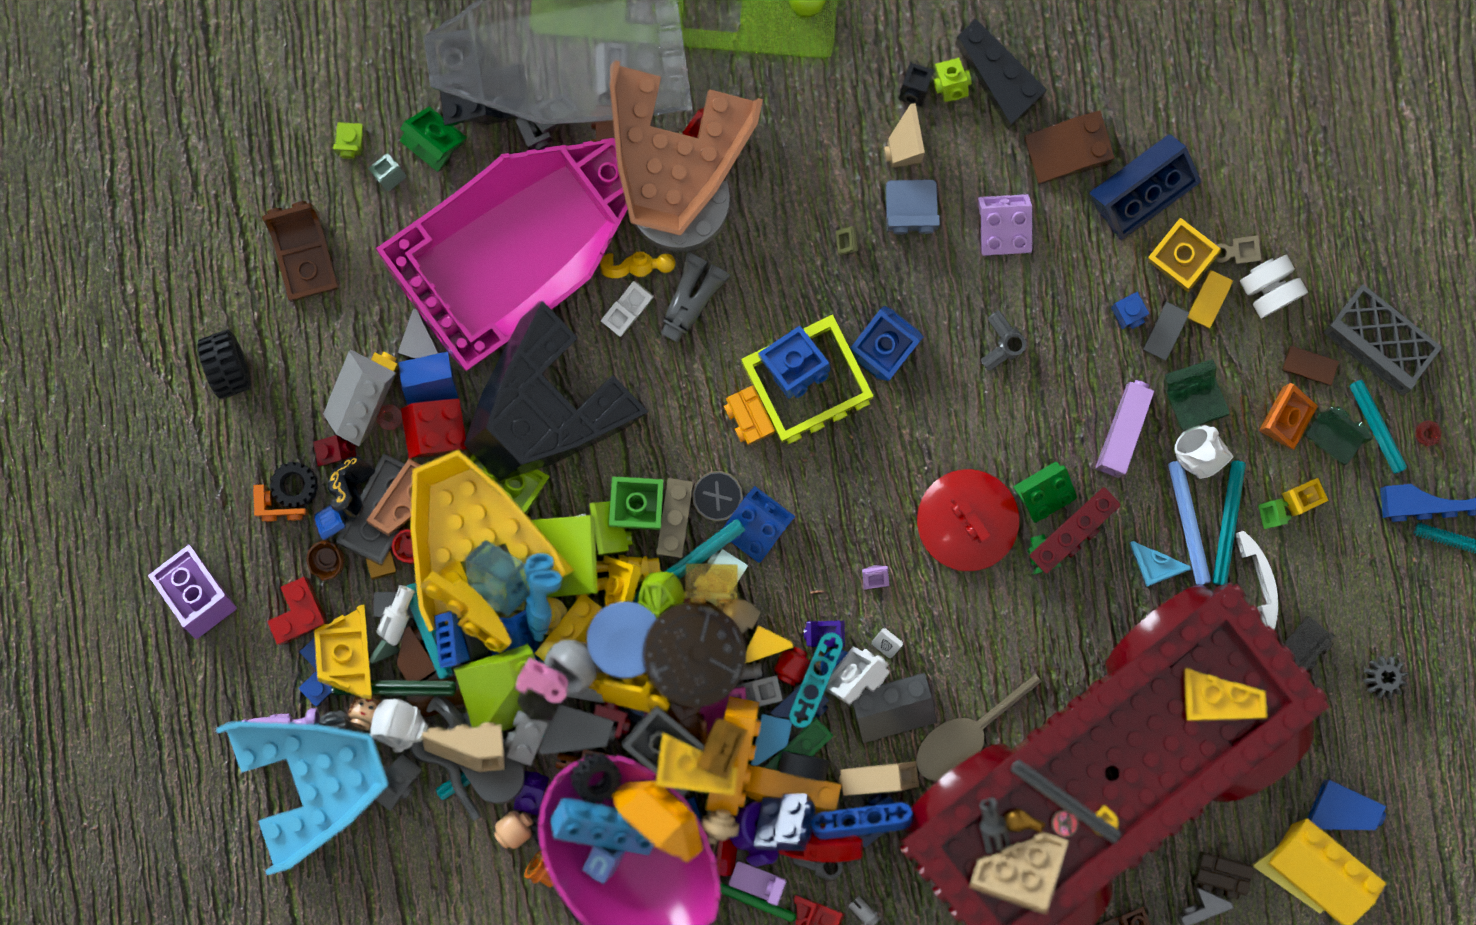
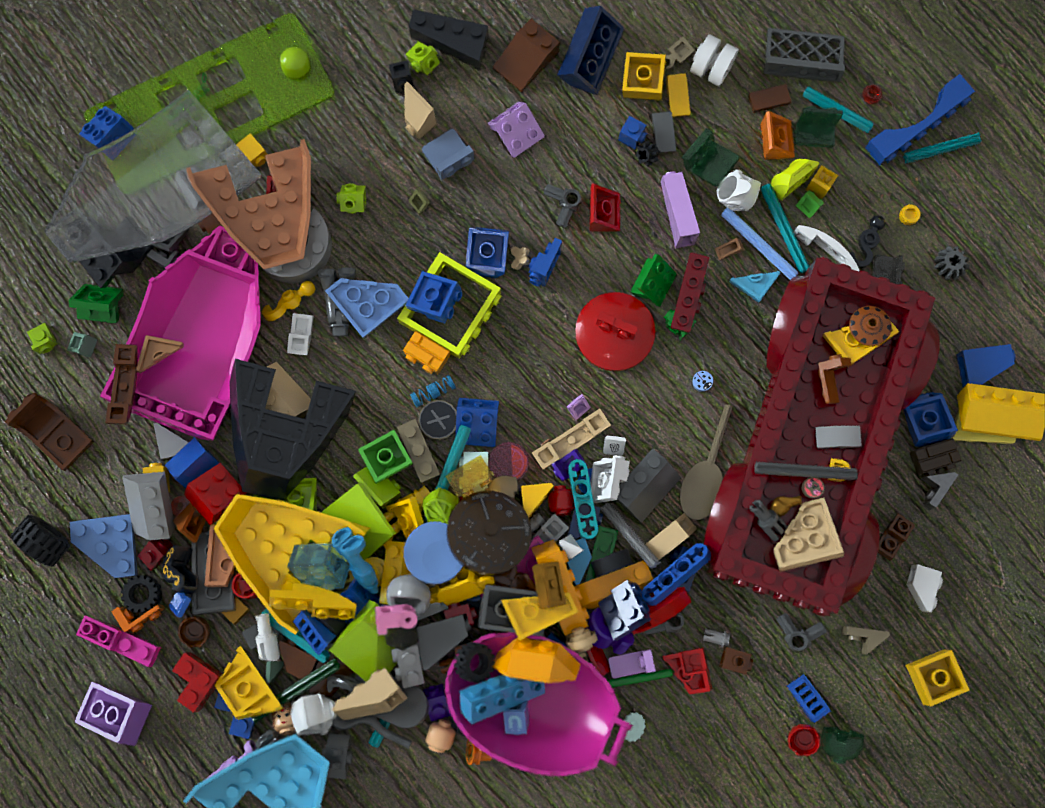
camera: 30 degrees left, 5 degrees down
none -> medium blue plate [70,514,138,578]
none -> dark pink slope [76,615,161,667]
none -> reddish brown slope [105,344,138,425]
none -> medium nougat tile [136,335,184,373]
none -> dark orange slope [173,502,206,543]
none -> yellow brick [235,133,268,169]
none -> tan slope [265,362,311,418]
none -> medium blue plate [325,278,409,338]
none -> lime brick [336,183,367,214]
none -> dark azure piece [410,374,456,408]
none -> clear pink tile [489,442,529,481]
none -> tan piece [511,246,530,270]
none -> blue plate [529,238,562,287]
none -> tan slope [532,409,611,470]
none -> white slope [558,535,583,560]
none -> red slope [589,184,620,232]
none -> light grey axle [600,502,661,569]
none -> black gear [635,141,661,166]
none -> light blue tile [692,371,713,392]
none -> medium nougat piece [715,238,745,260]
none -> neon yellow slope [771,159,819,201]
none -> light grey slope [816,426,862,449]
none -> dark orange bracket [818,354,852,404]
none -> black piece [849,215,885,269]
none -> dark orange dish [849,306,892,346]
none -> yellow tile [899,204,921,225]
none -> blue slope [904,392,958,447]

